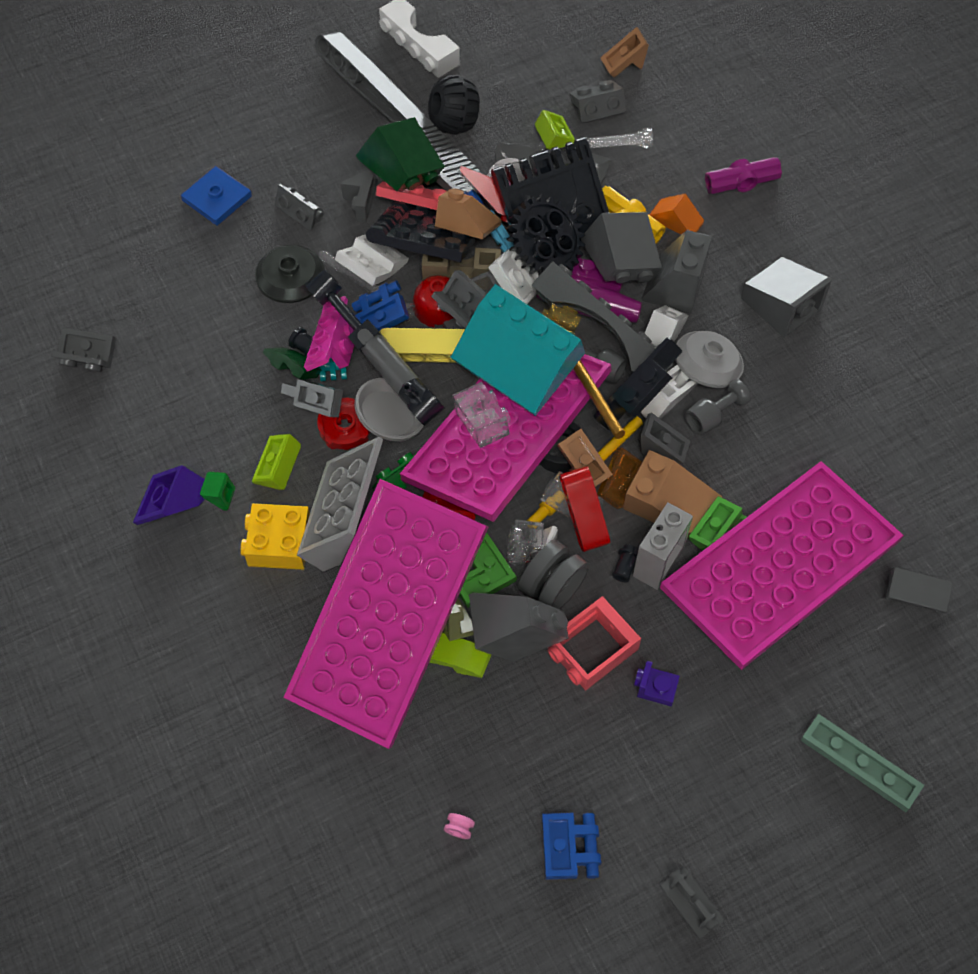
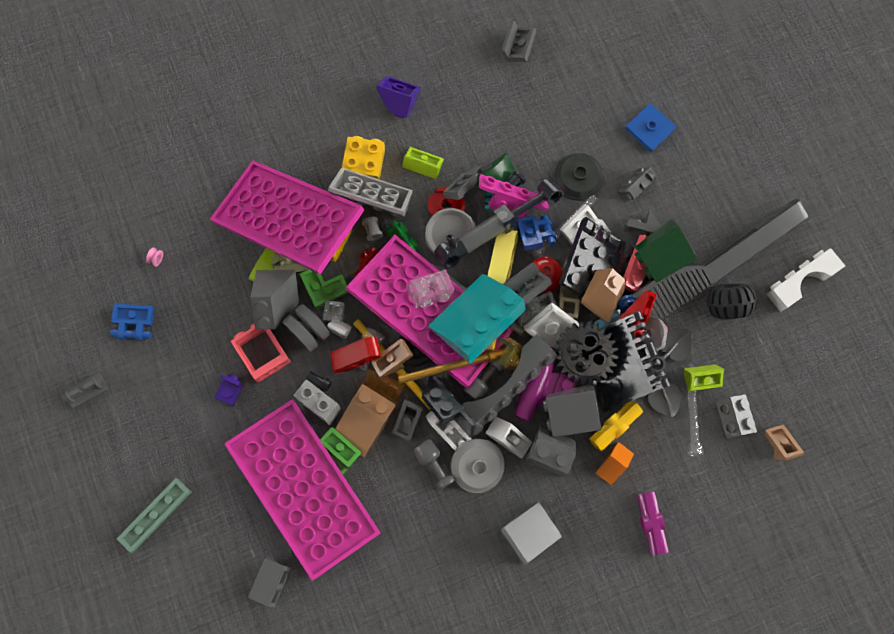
camera: 90 degrees right, 15 degrees up
green slope [200,472,235,511] -> none

